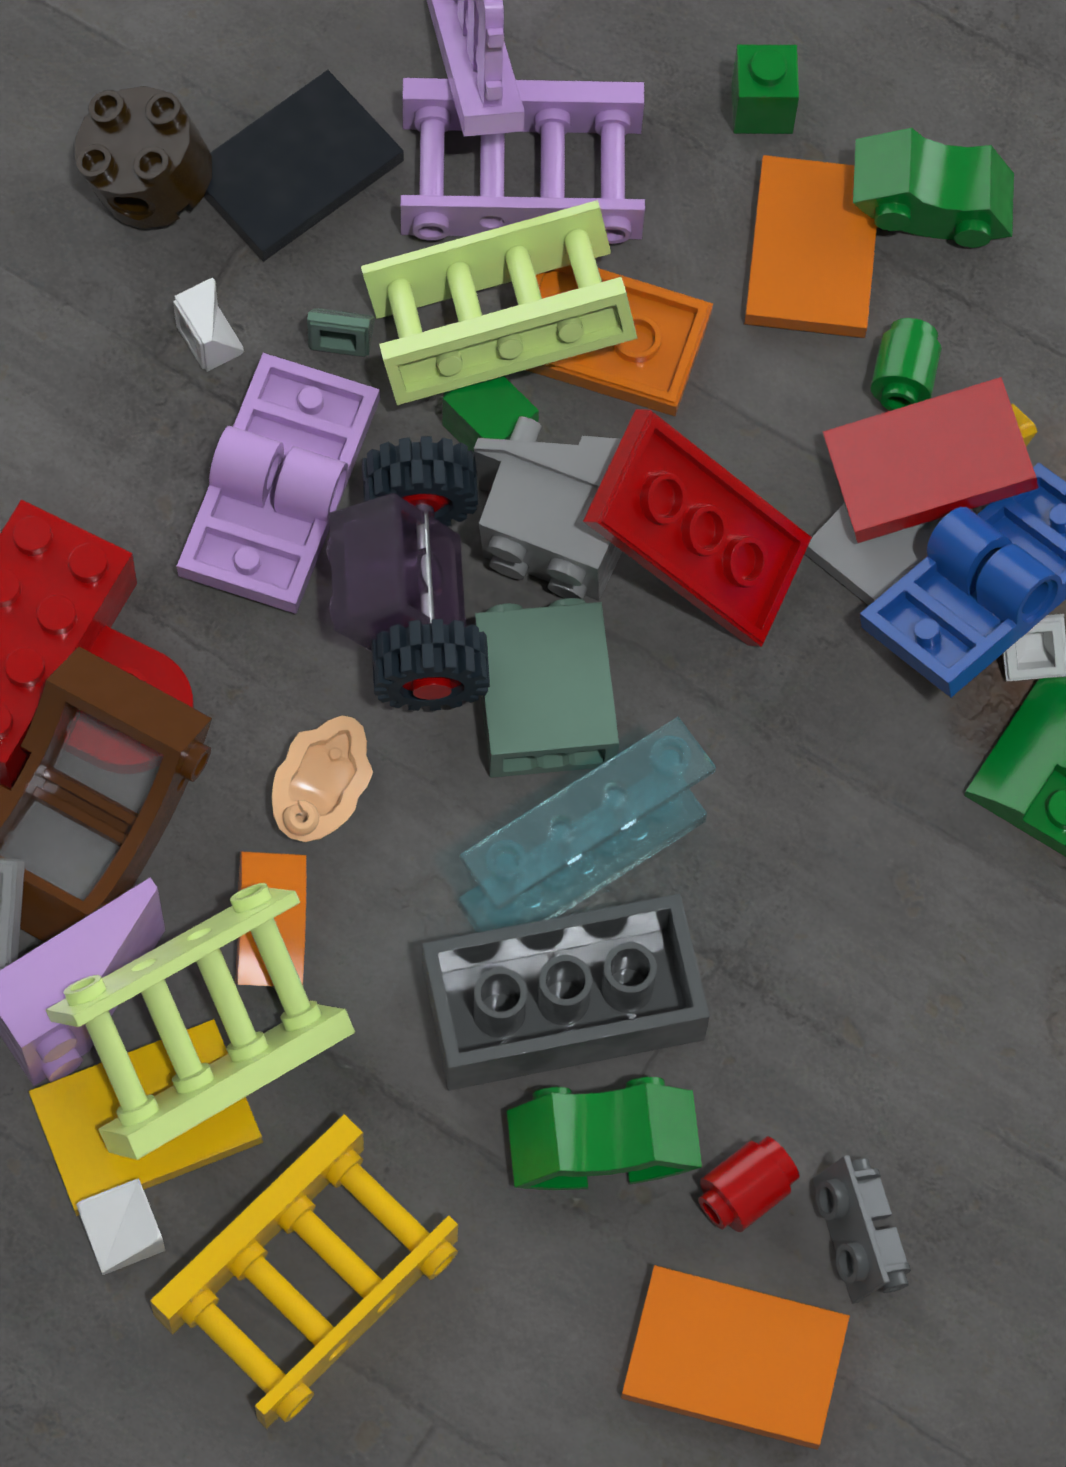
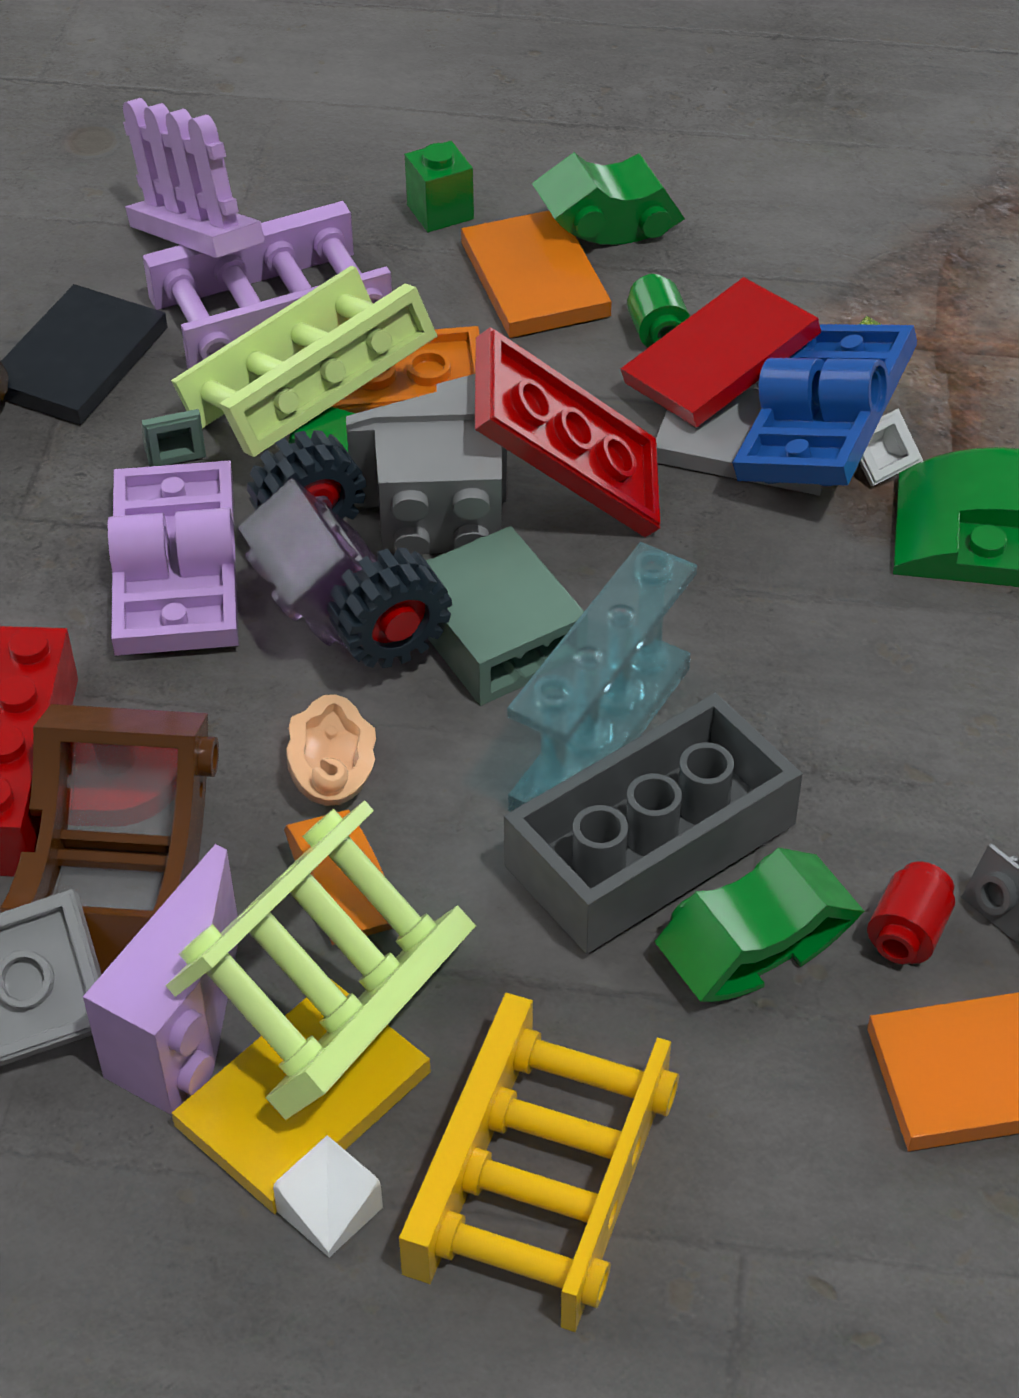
camera: 20 degrees left, 20 degrees down
white slope [173,278,244,372] -> none

